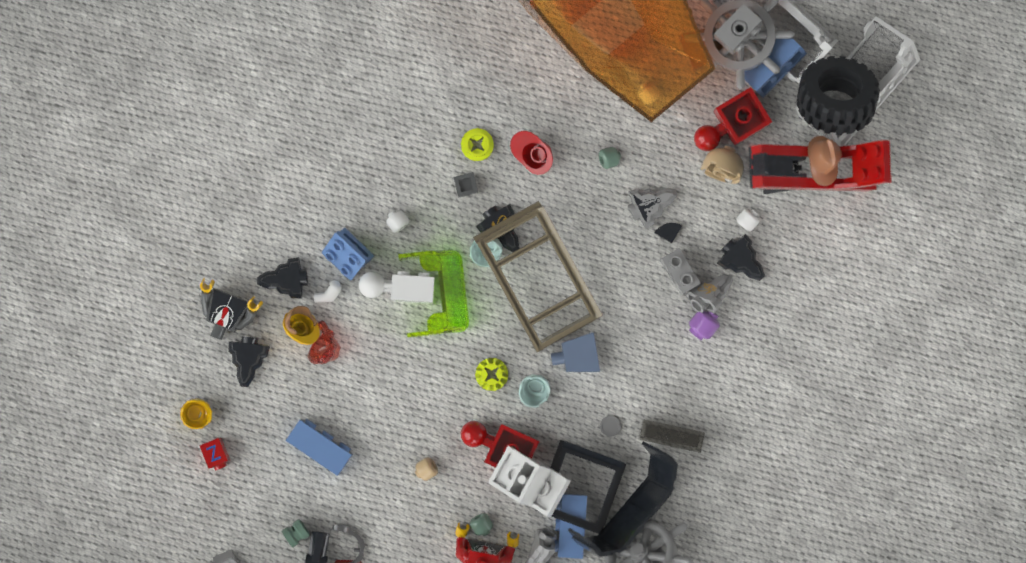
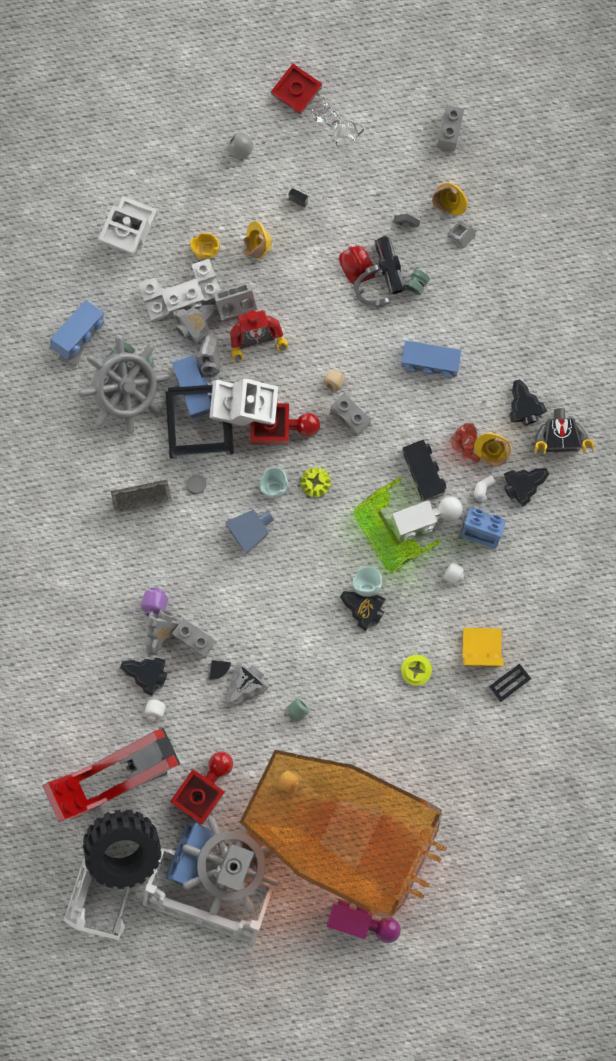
camera: 160 degrees right, 5 degrees down
yellow hair [180,398,212,429] -> none
red brick [199,437,230,471] -> none
dark grey plate [453,172,478,198] -> none
sand green piece [470,513,493,536] -> none
dark tan piece [473,201,603,352] -> none
red piece [510,131,553,175] -> none
black windscreen [568,441,678,557] -> none
tan cylinder [701,146,744,184] -> none
nougat piece [808,136,842,186] -> none
none -> light grey brick [330,393,371,436]
none -> black brick [402,439,447,502]
none -> yellow bracket [462,628,504,667]
none -> black tile [489,663,531,702]

